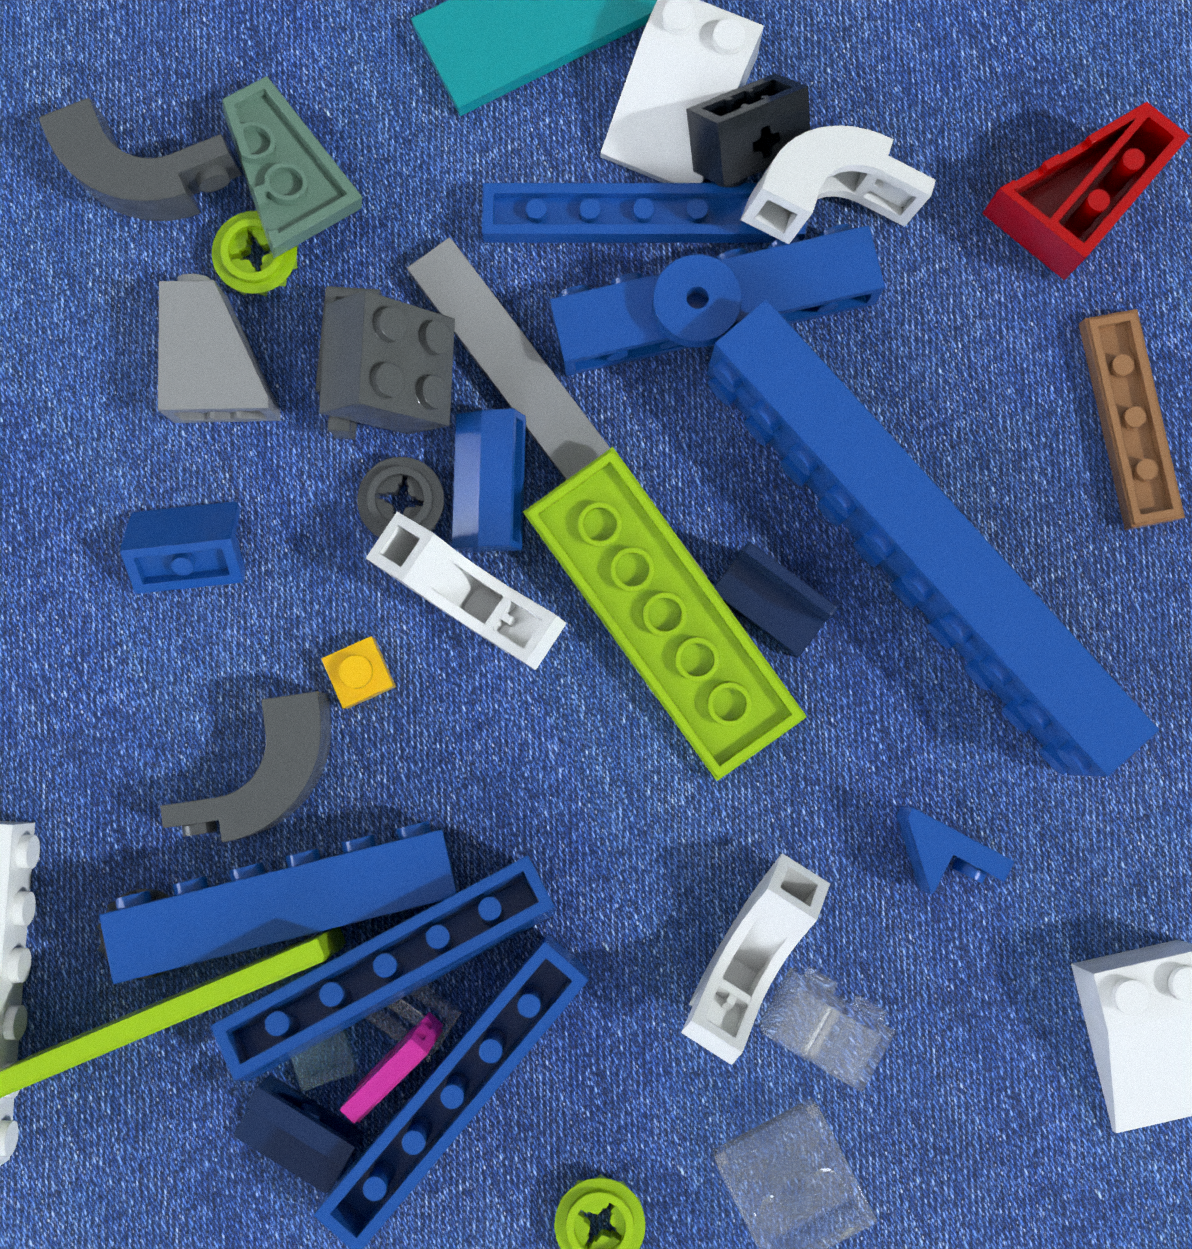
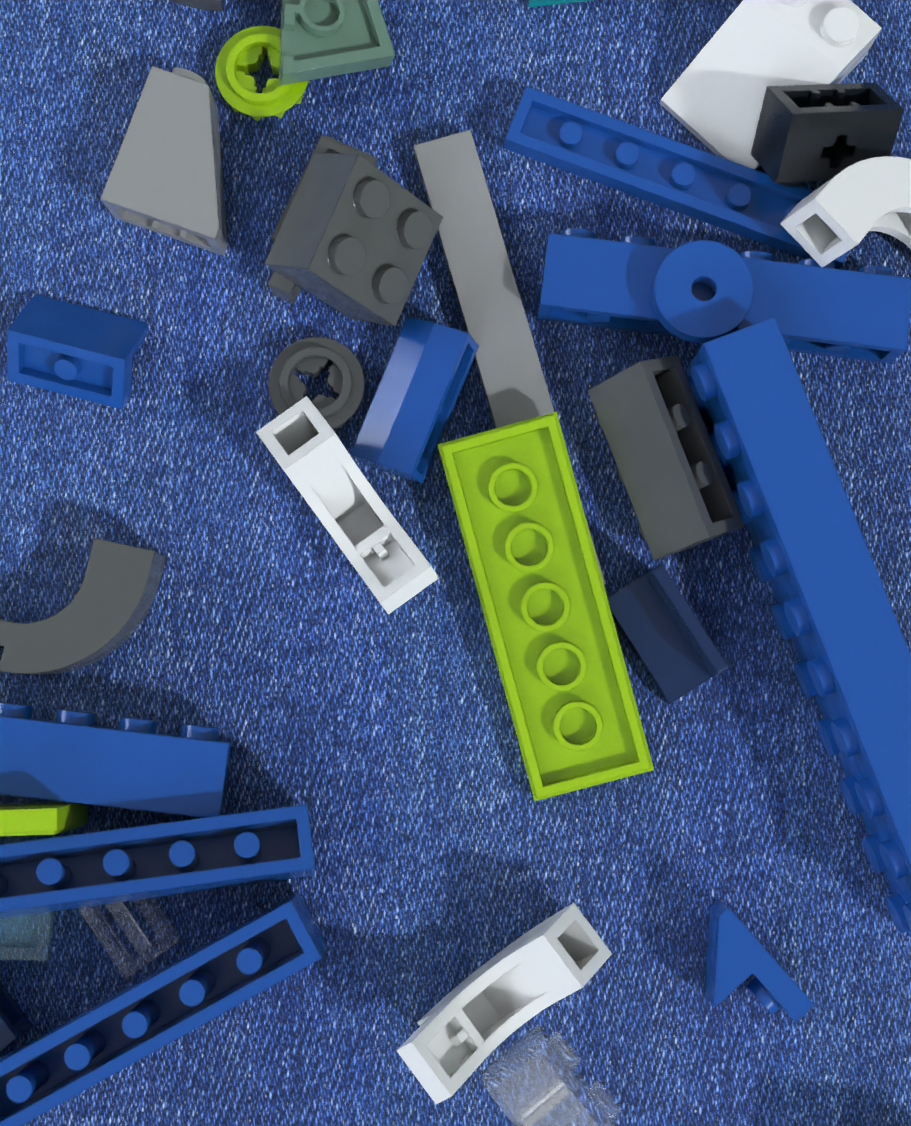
camera: 20 degrees right, 0 degrees up
yellow plate [321,636,396,709] -> none
dark pink tile [340,1012,443,1124] -> none
none -> dark grey brick [588,355,745,560]

